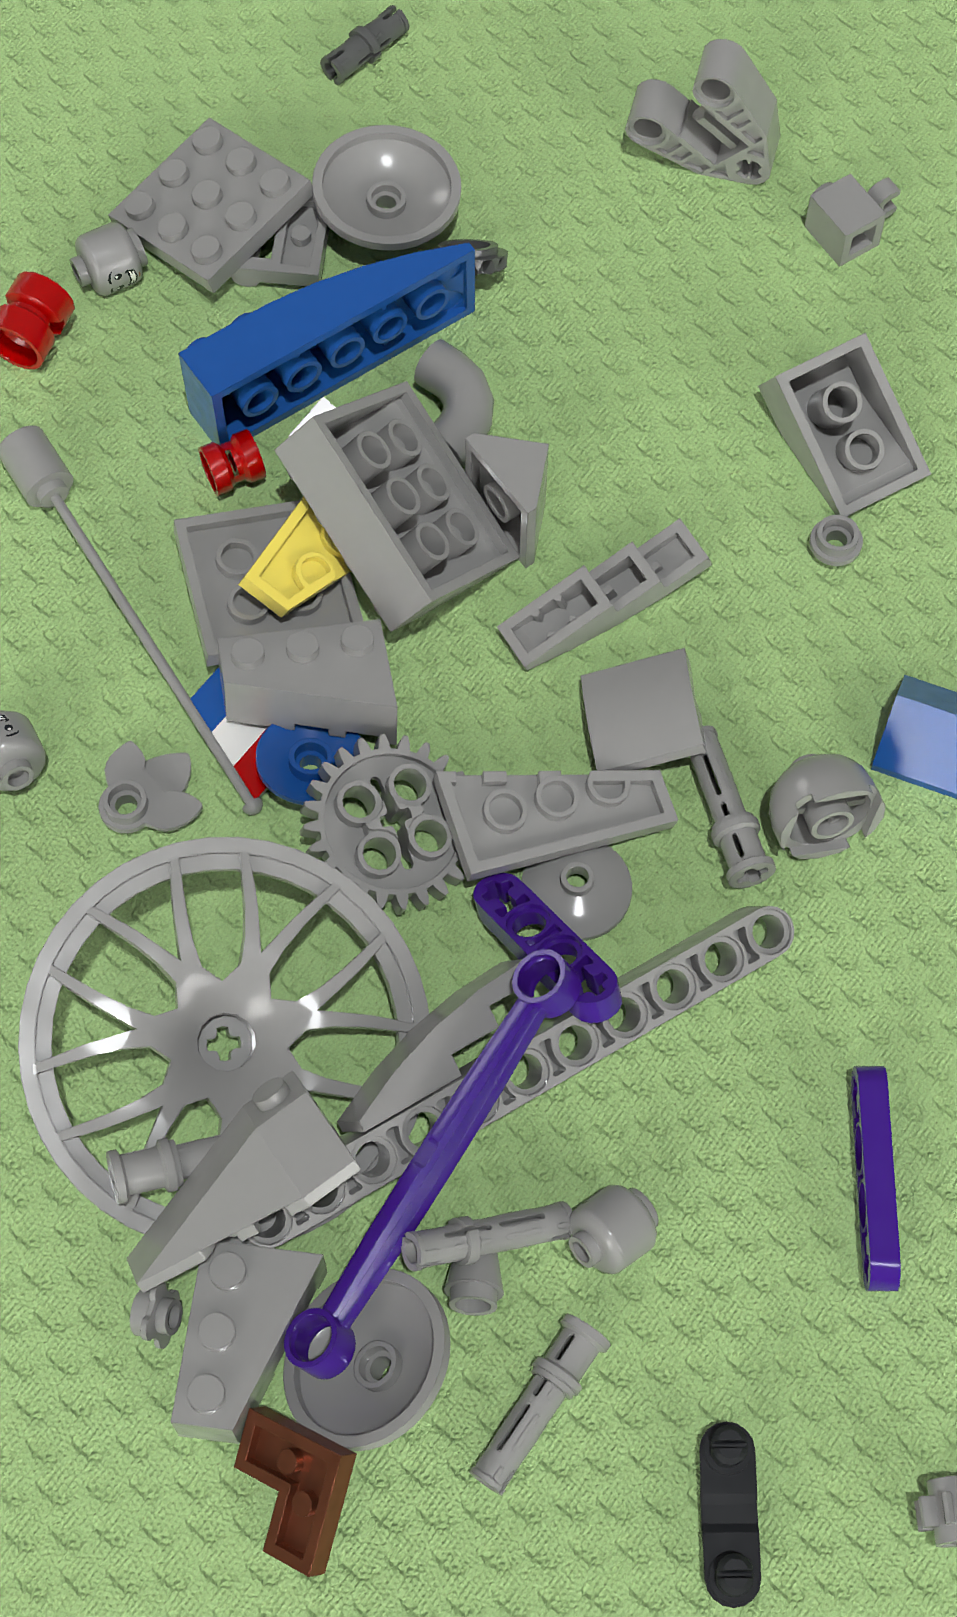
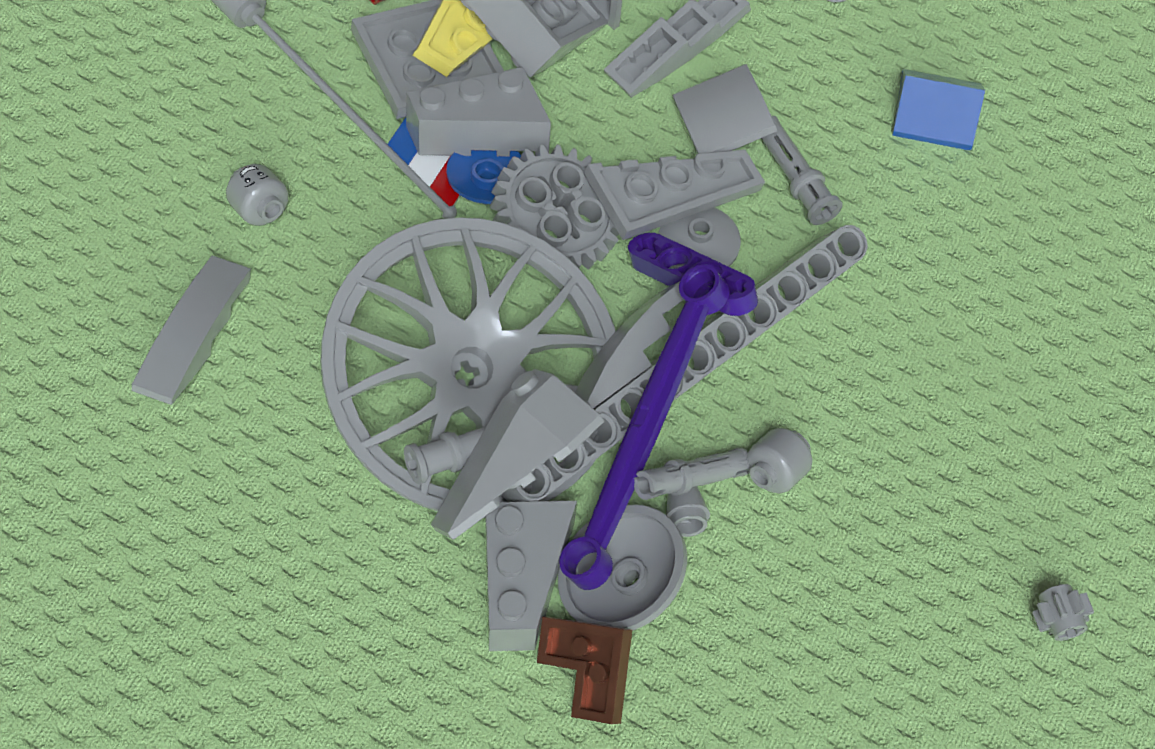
camera: 15 degrees left, 5 degrees down
light grey plate [99,741,203,833] -> none
light grey plate [130,1282,182,1349] -> none
light grey pin [469,1313,611,1496] -> none
black piece [699,1421,761,1608] -> none
light grey cylinder [769,754,885,859] -> none
dark purple beam [851,1066,901,1291] -> none

